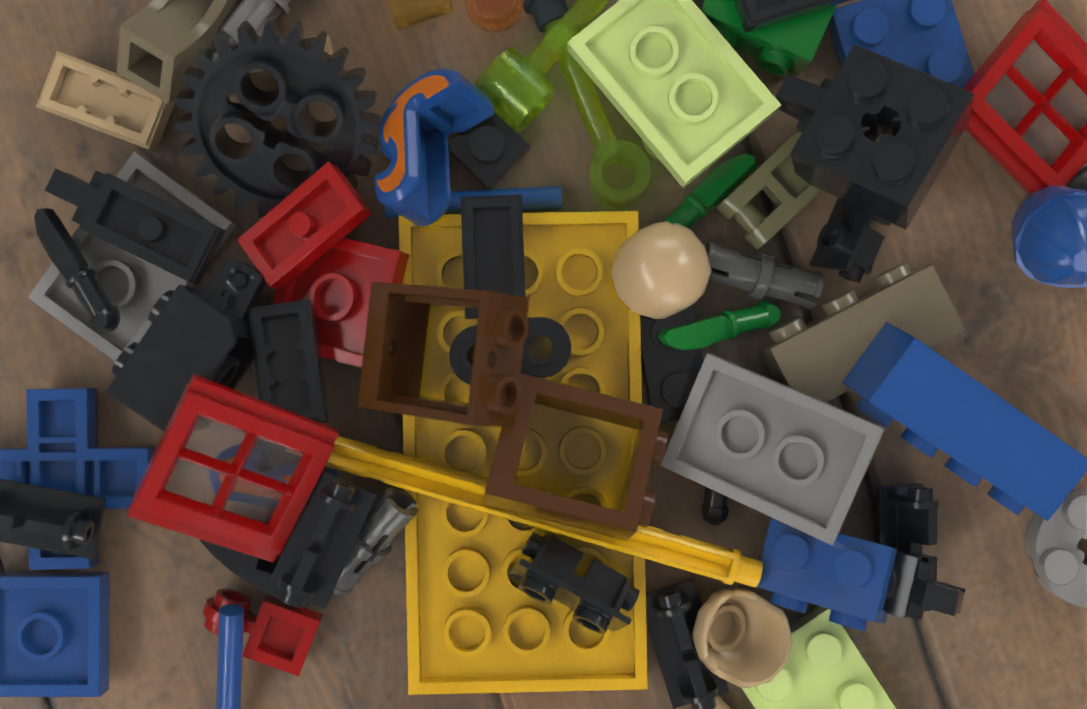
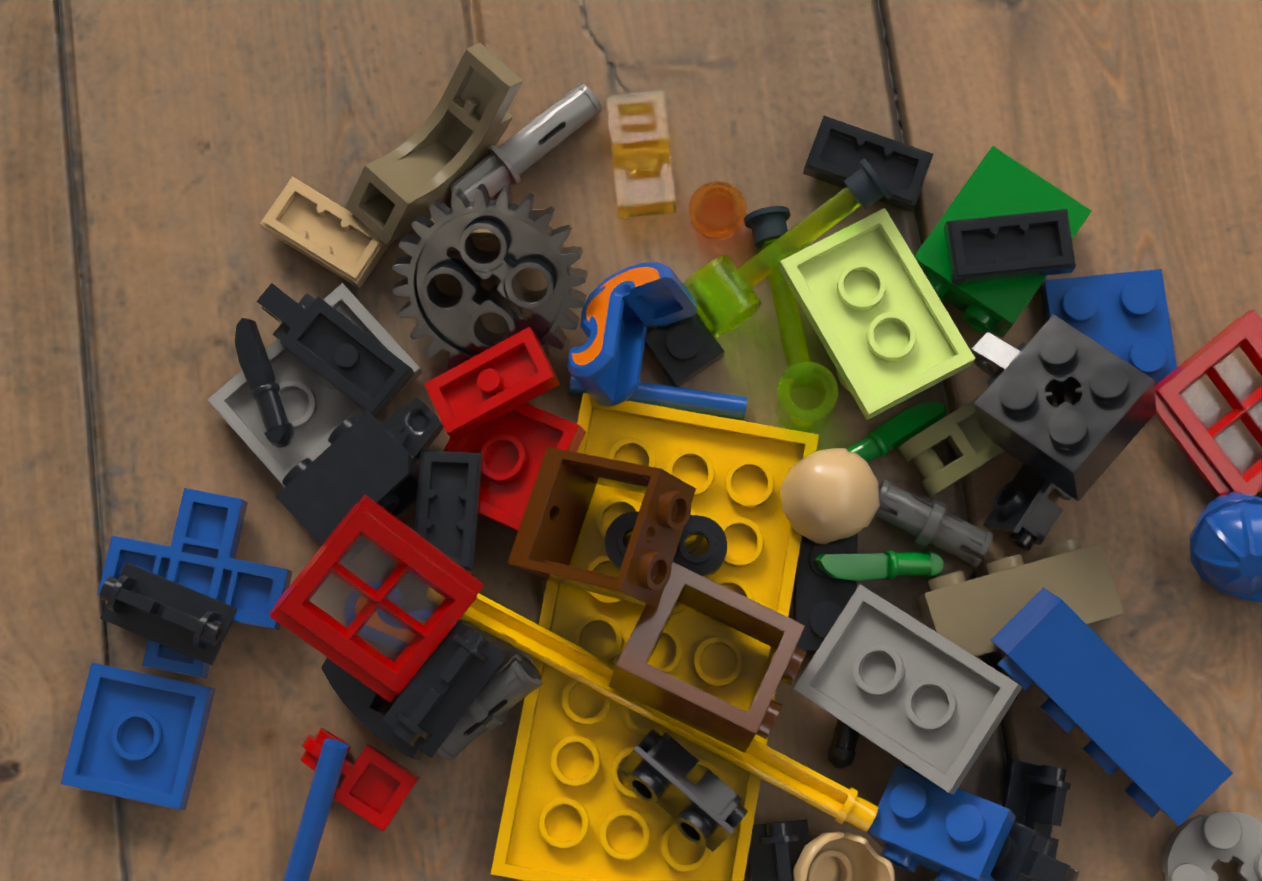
camera: 10 degrees right, 10 degrees down
black tile [461,194,526,320] -> none

